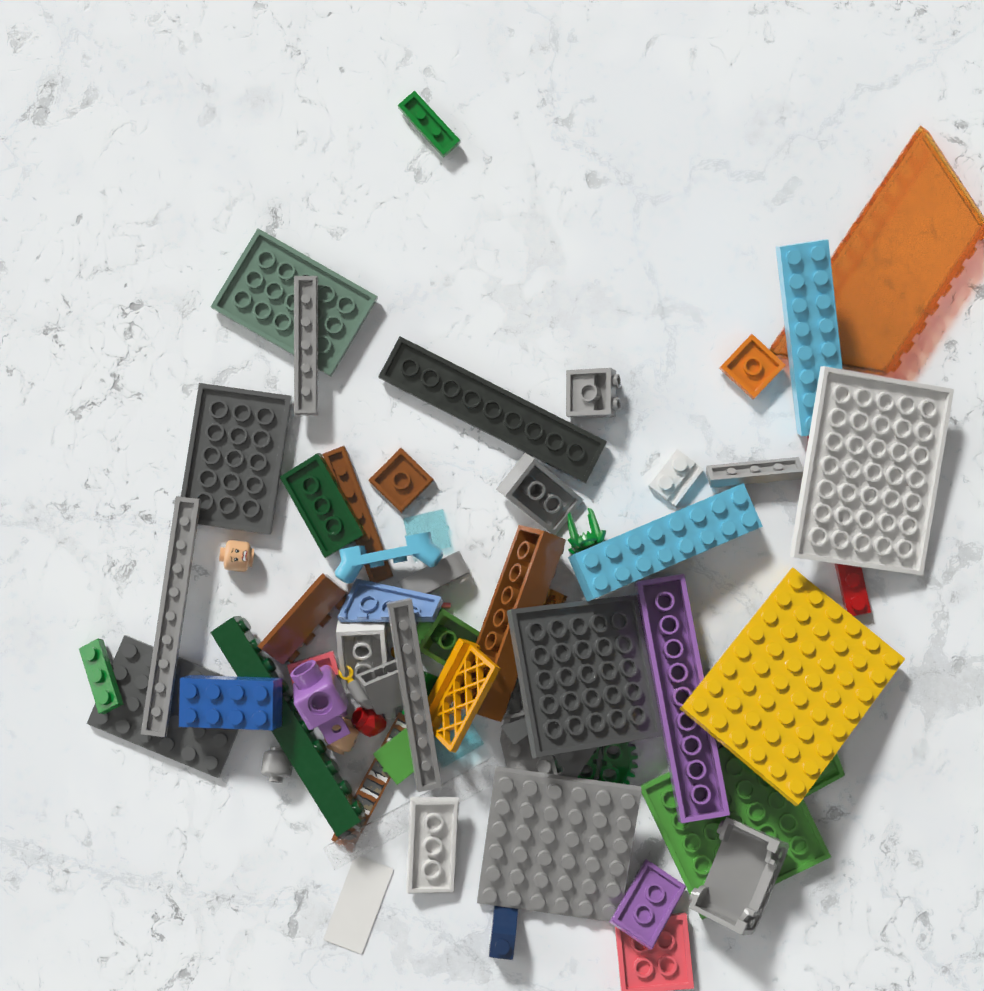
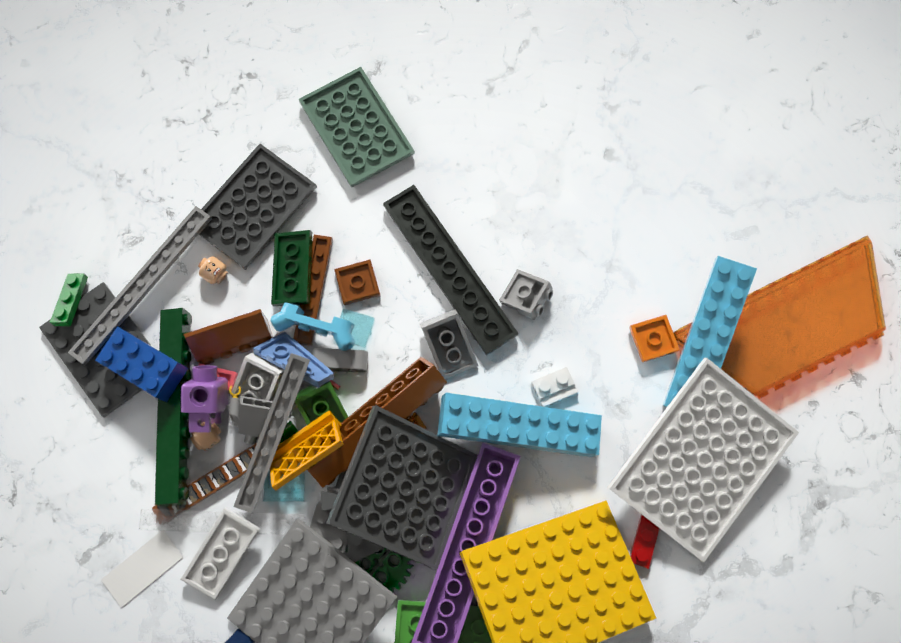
camera: 30 degrees right, 10 degrees down
light grey head [261,747,293,783] -> none
light grey tile [294,276,318,416] -> none
red rock [351,707,387,737] -> none
bright green piece [373,728,414,785] -> none
green plate [397,90,460,158] -> none
green piece [568,508,606,554] -> none
light grey plate [706,457,804,488] -> none

